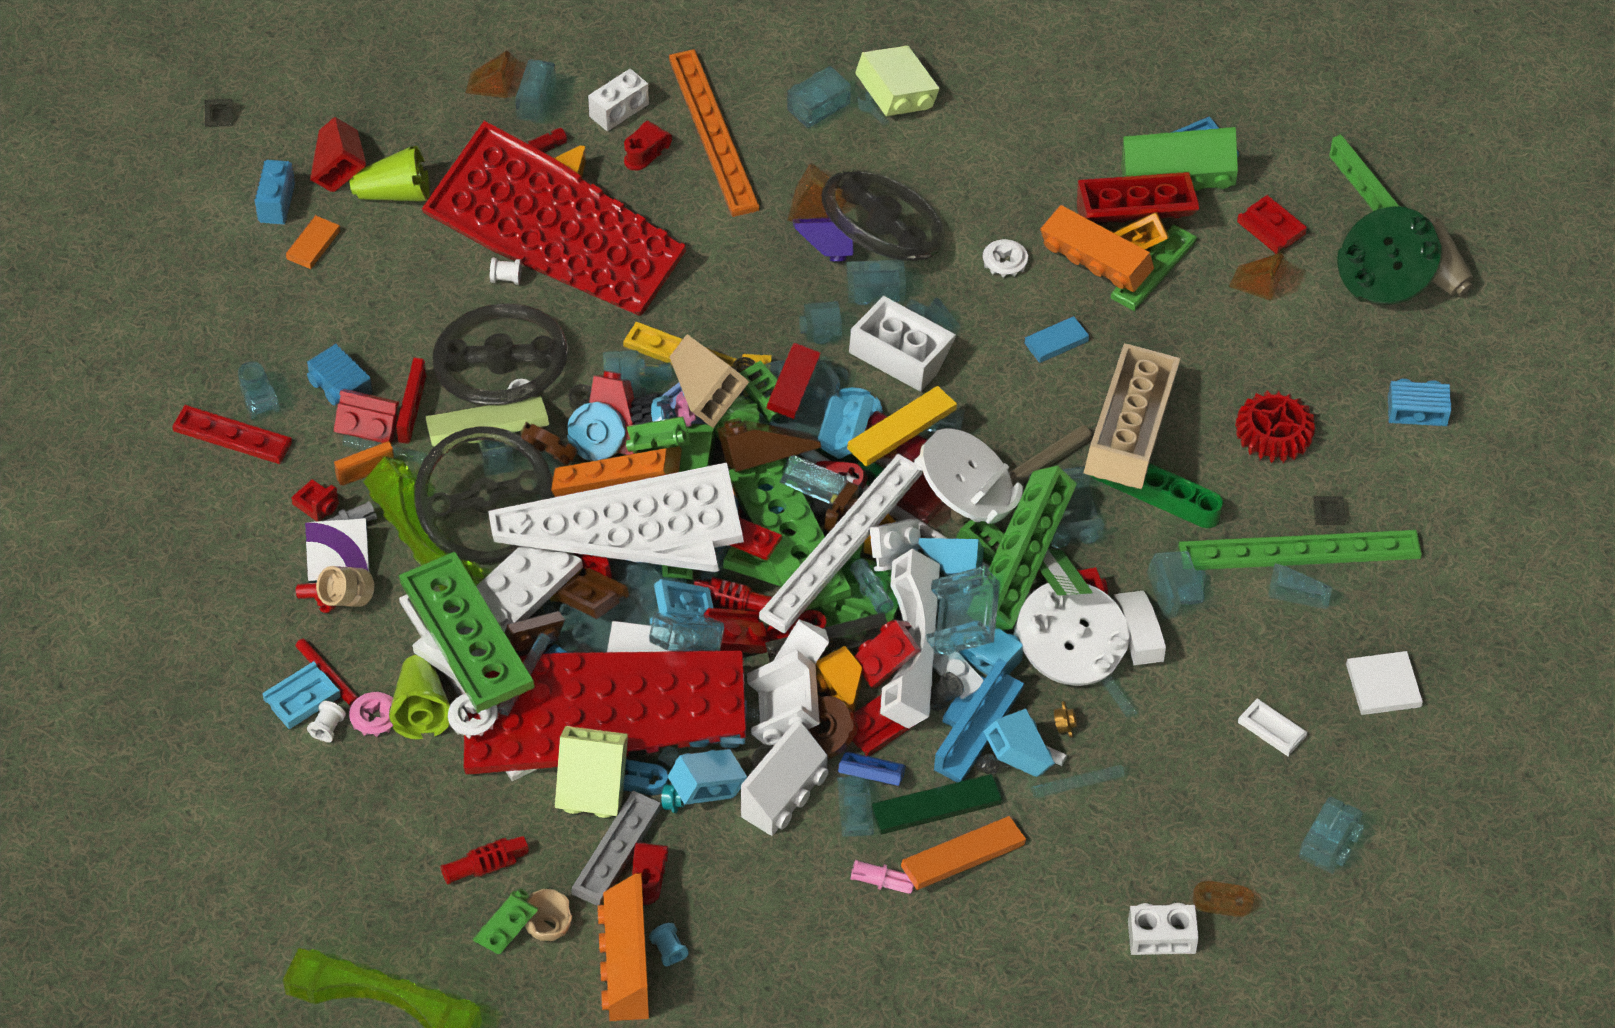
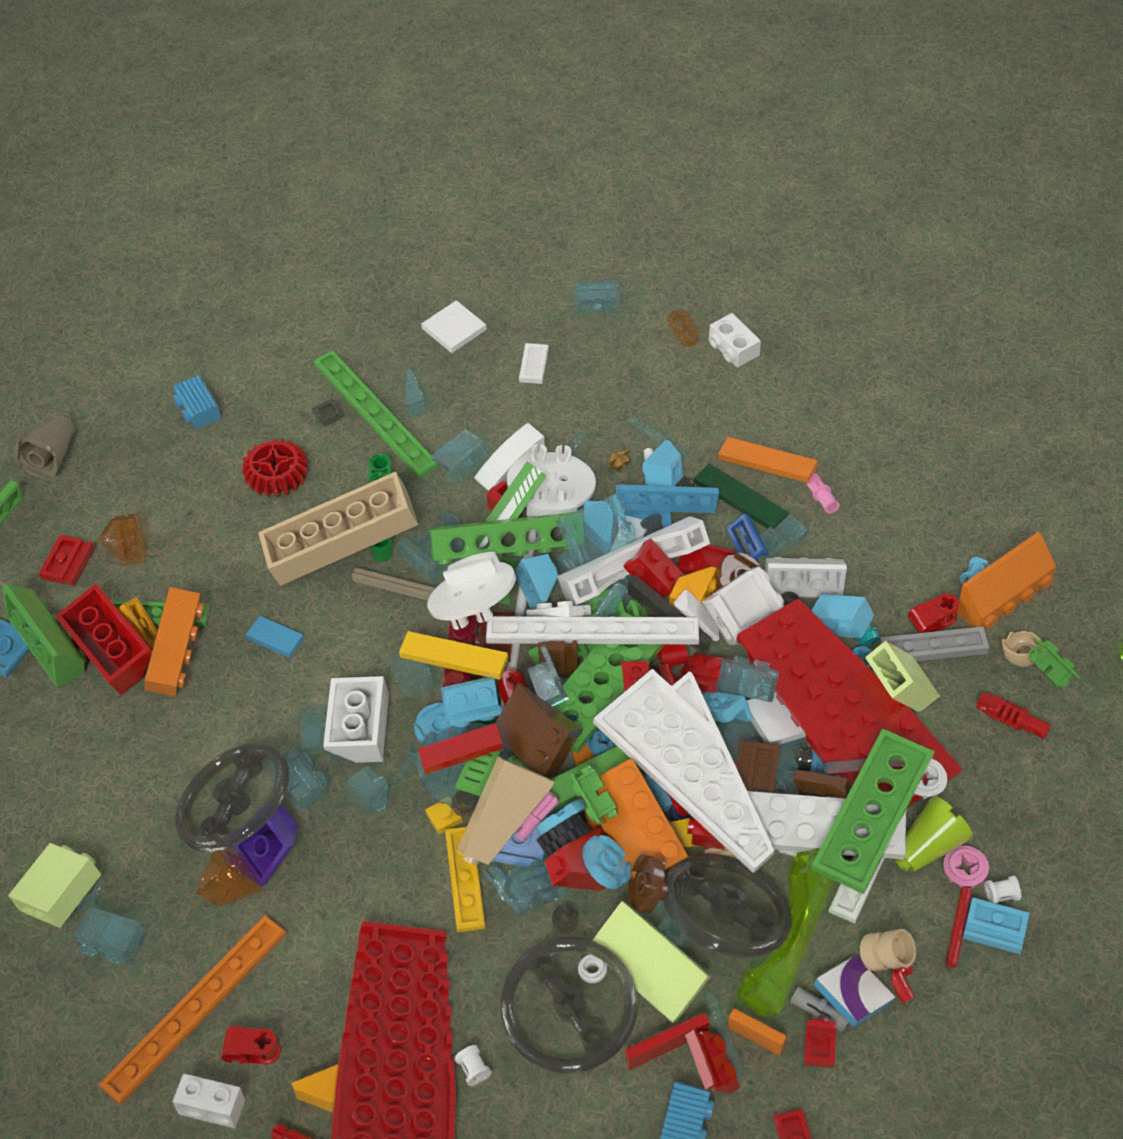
camera: 120 degrees left, 0 degrees up
white gear [983,239,1028,278] -> none
dark green piece [1337,206,1442,305] -> none

